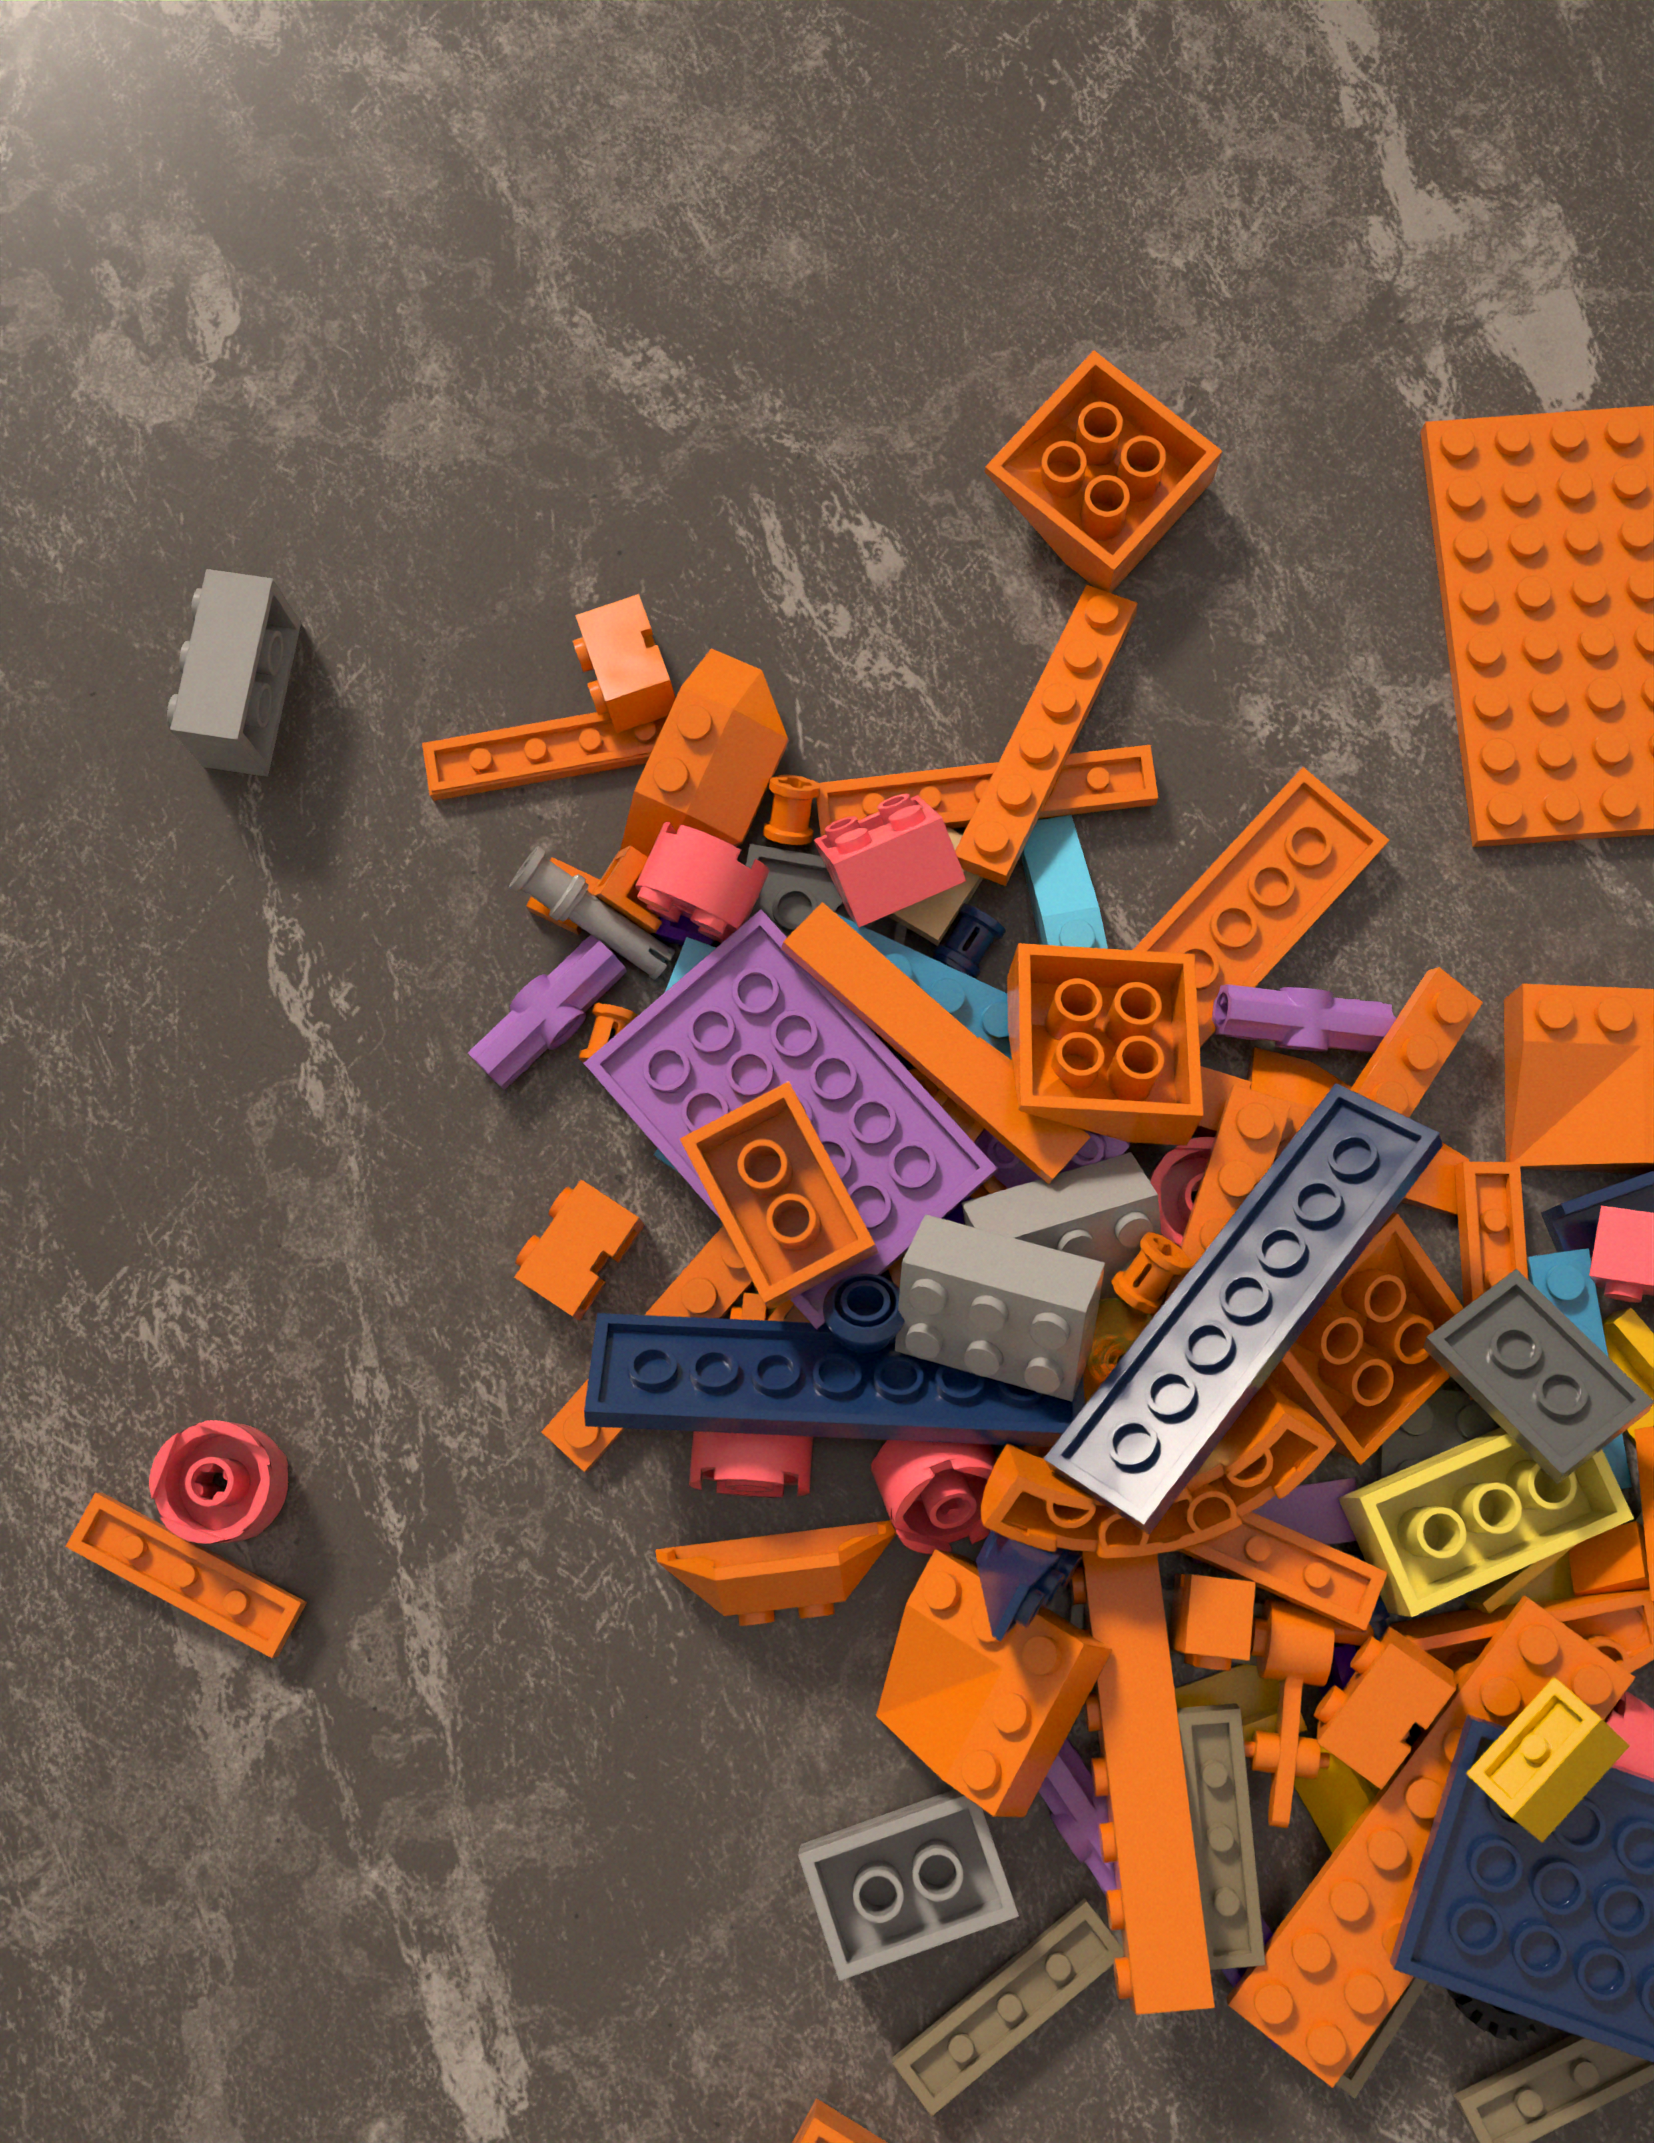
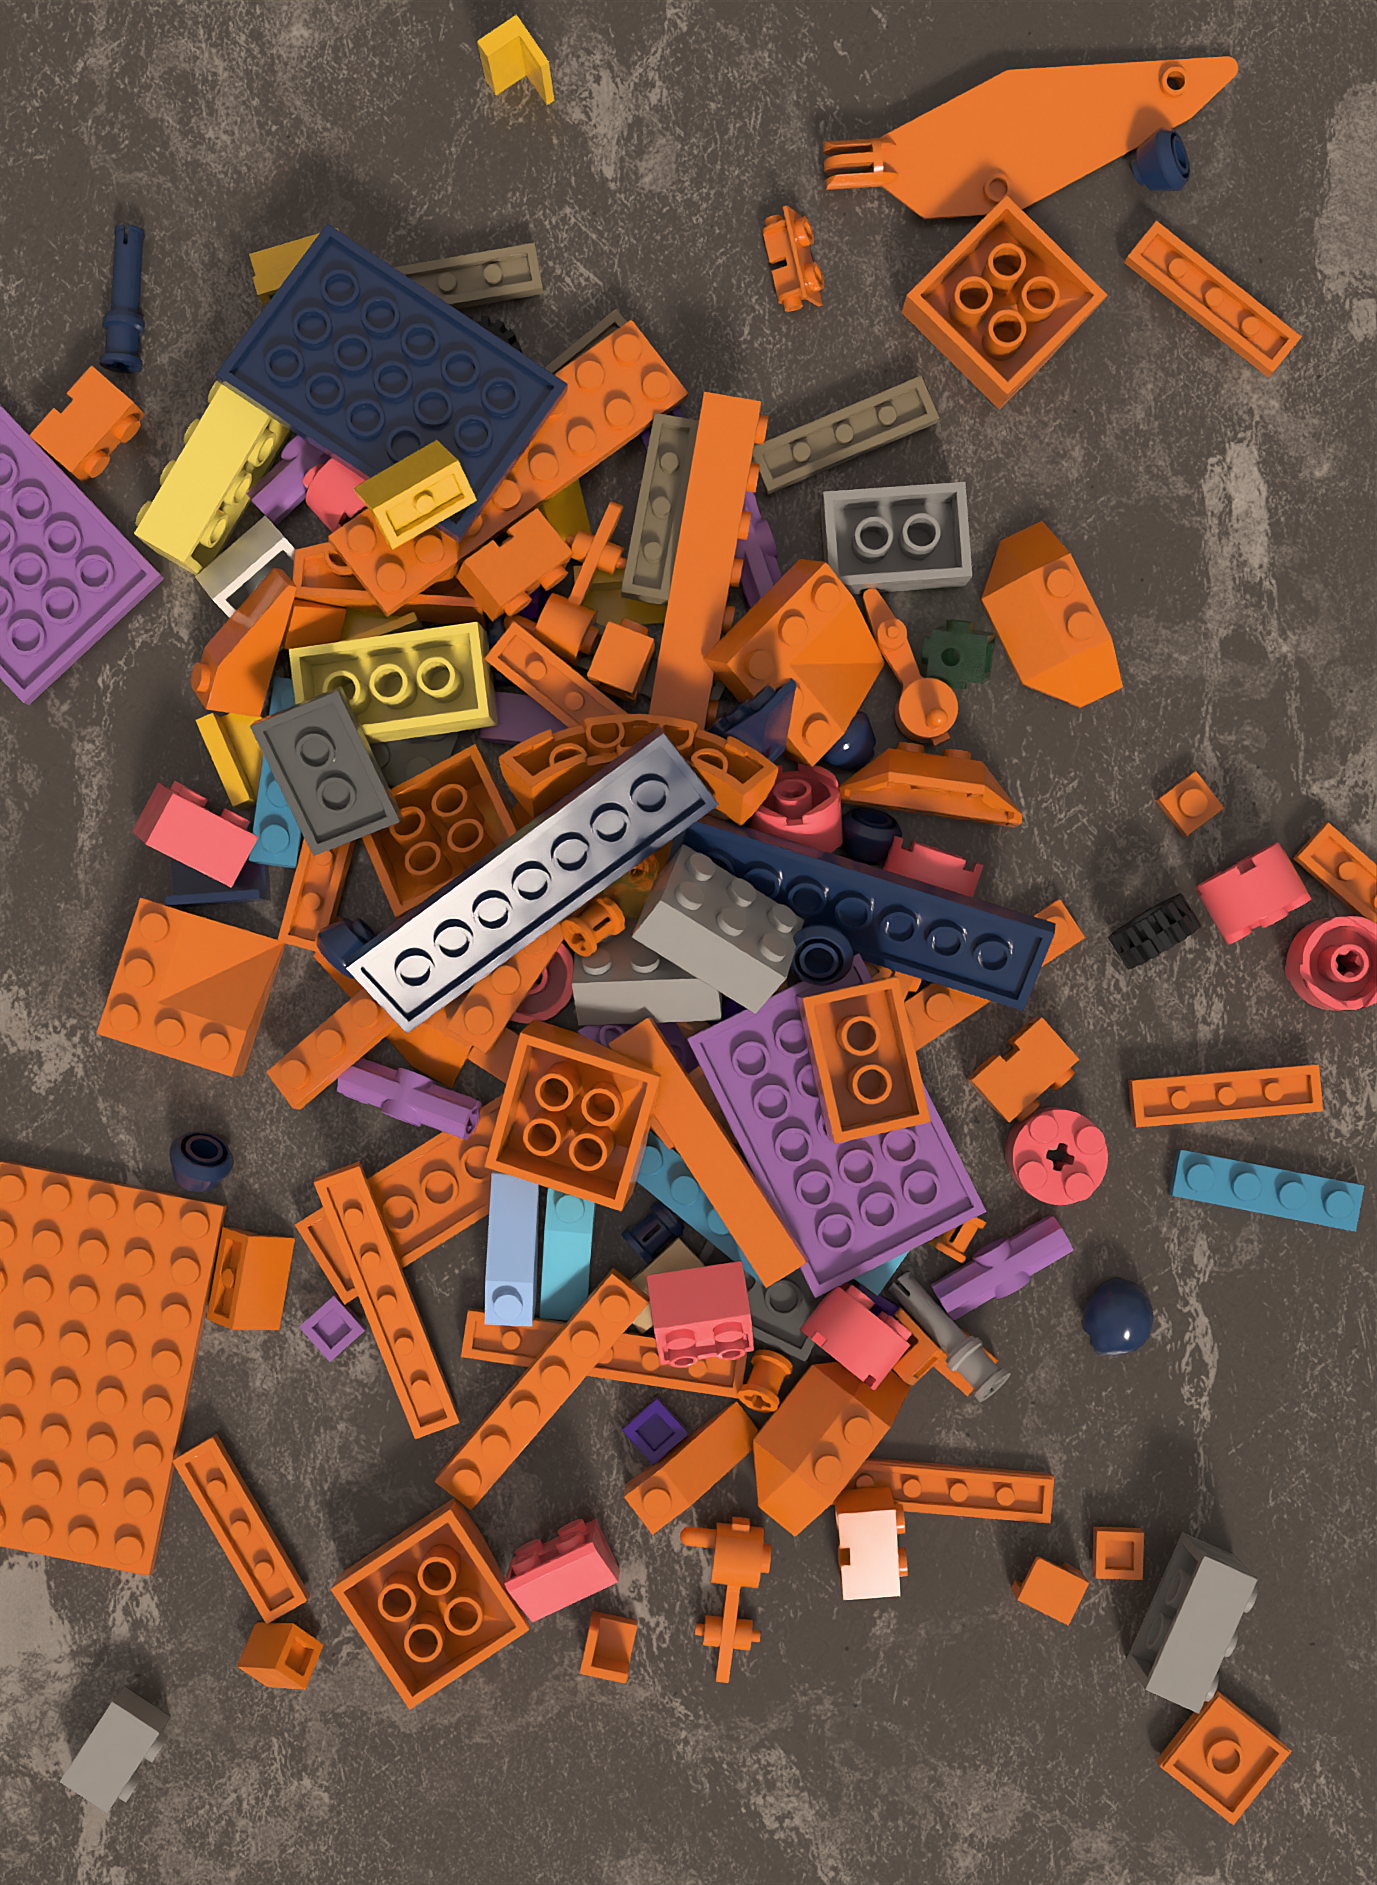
camera: 175 degrees left, 10 degrees up
none -> light grey brick [60,1686,171,1813]
none -> dark blue cone [169,1131,234,1192]
none -> orange plate [172,1433,311,1625]
none -> orange panel [207,1227,295,1330]
none -> orange panel [237,1622,324,1690]
none -> medium lavender plate [299,1293,368,1362]
none -> orange plate [314,1161,459,1439]
none -> dark blue cone [316,918,377,979]
none -> light blue slope [485,1170,539,1326]
none -> coral slope [504,1519,620,1623]
none -> orange panel [580,1610,638,1683]
none -> dark purple plate [622,1395,688,1465]
none -> orange slope [624,1399,759,1535]
none -> orange piece [680,1517,772,1683]
none -> dark blue cone [821,711,876,770]
none -> dark blue cone [842,807,903,866]
none -> orange piece [862,588,958,747]
none -> clear green brick [921,619,996,689]
none -> orange wedge [980,521,1123,708]
none -> coral brick [1004,1107,1108,1205]
none -> orange panel [1011,1557,1089,1626]
none -> dark blue hair [1081,1278,1154,1356]
none -> orange plate [1092,1527,1144,1580]
none -> black tyre [1108,893,1201,970]
none -> orange plate [1128,1064,1323,1128]
none -> orange plate [1155,771,1224,837]
none -> orange plate [1156,1689,1292,1825]
none -> dark azure plate [1168,1149,1364,1232]
none -> coral brick [1195,842,1311,945]

